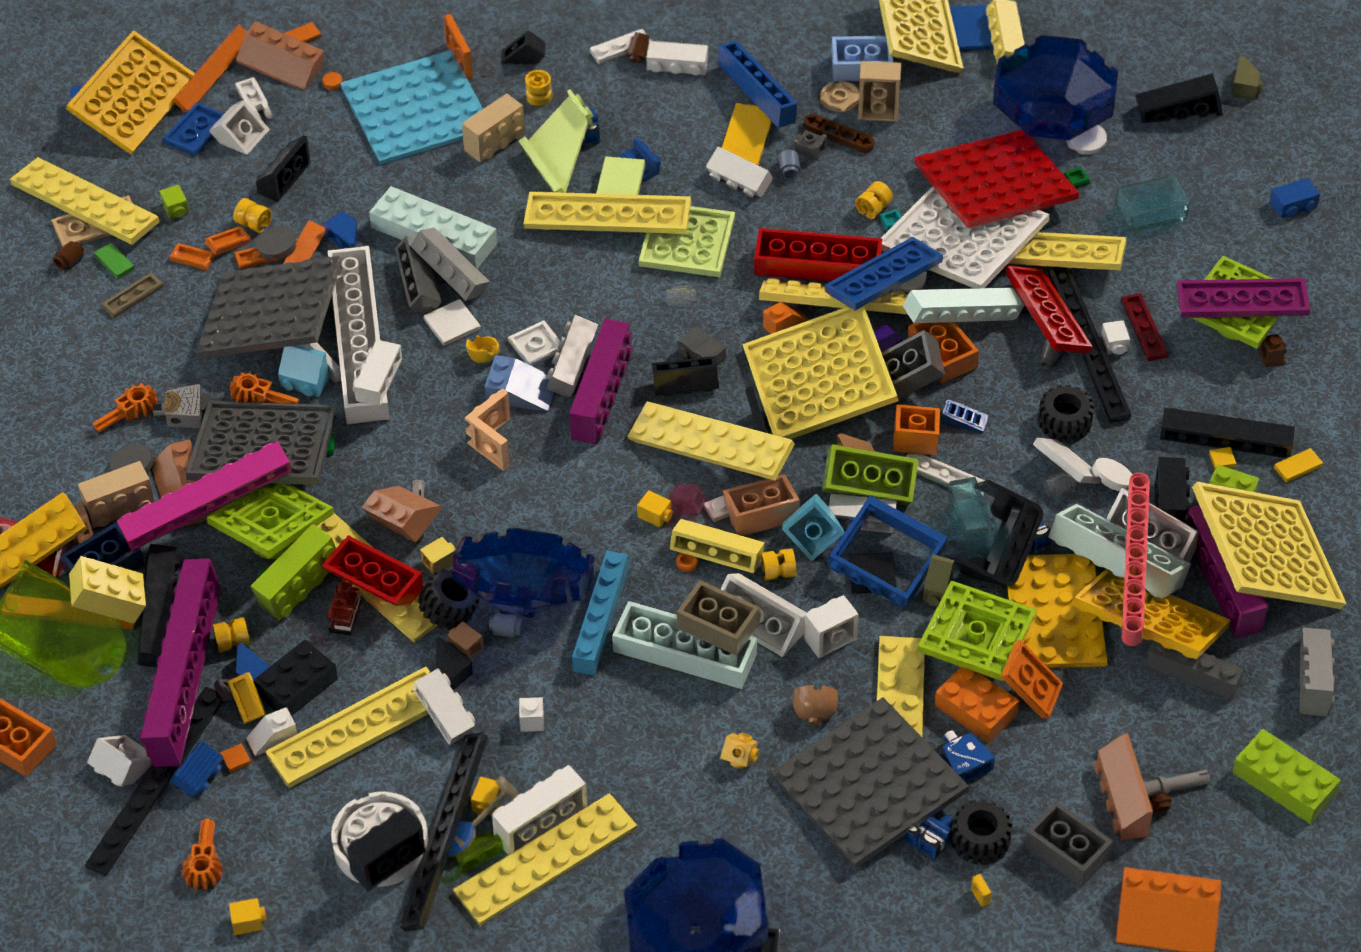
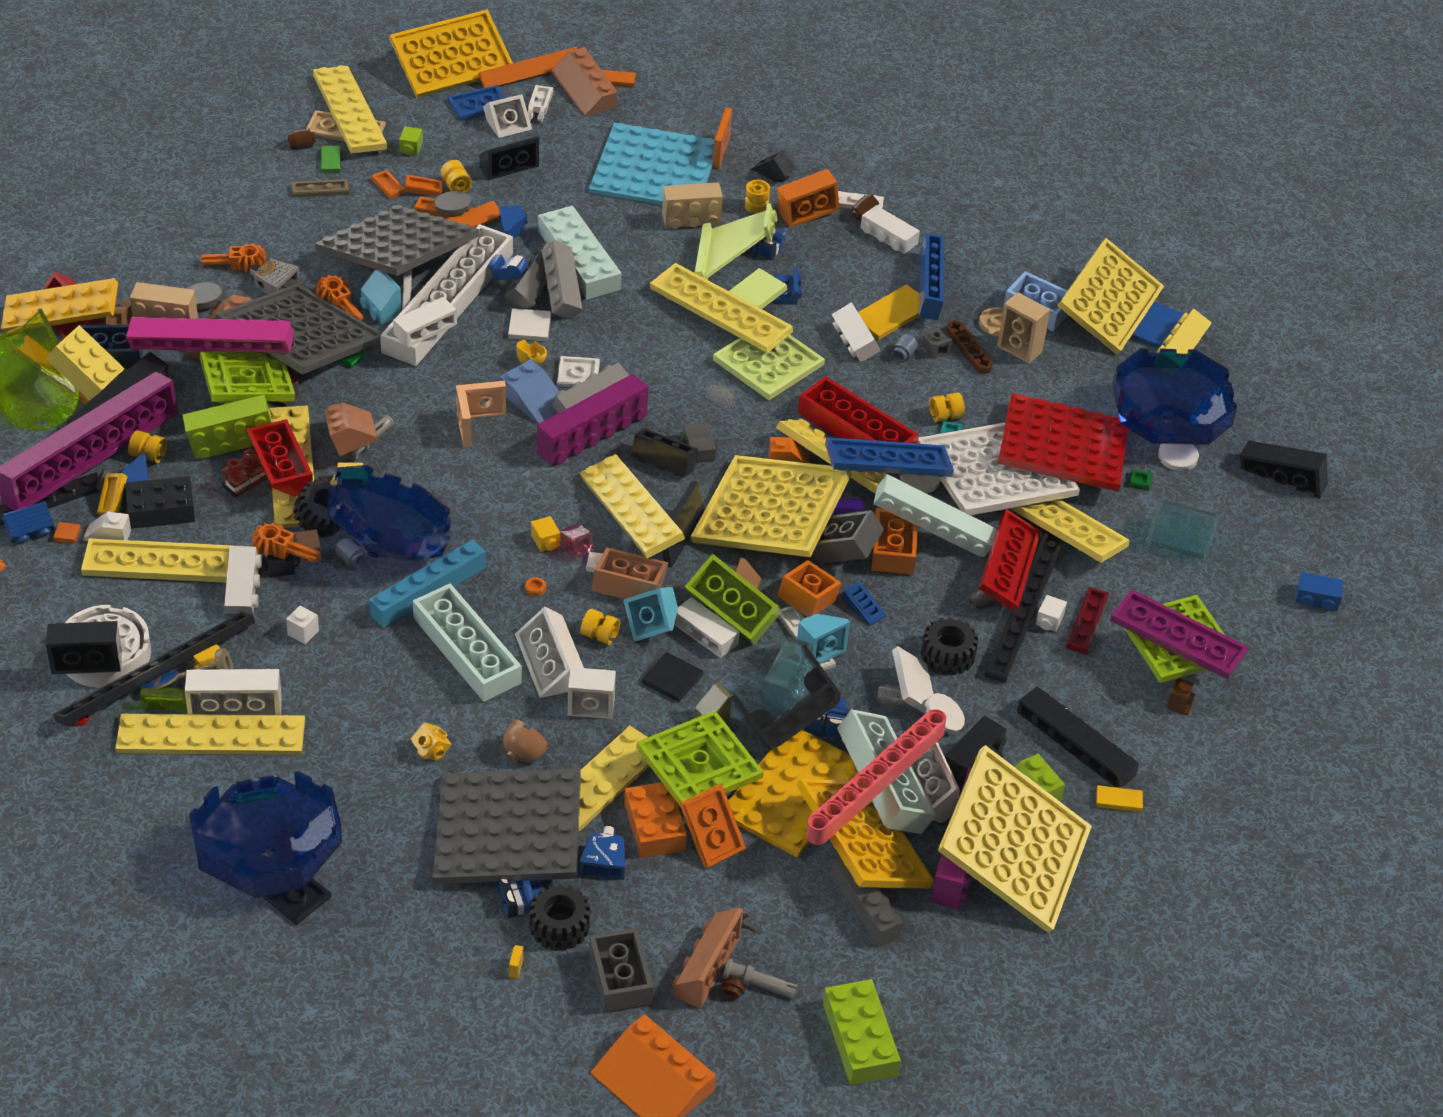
camera: 30 degrees right, 5 degrees down
orange tile [322,72,343,90] -> none
light yellow brick [670,519,765,573] -> none
dark tan brick [677,580,760,656] -> none
blue window [828,495,948,609] -> none
yellow tile [1209,447,1236,470] -> none
olive slope [1232,56,1263,99] -> none
light grey wedge [1300,627,1335,717] -> none
none -> orange gear [252,522,320,562]
none -> blue leg [487,254,528,281]
none -> orange brick [777,169,839,227]
none -> medium azure slope [795,614,850,668]

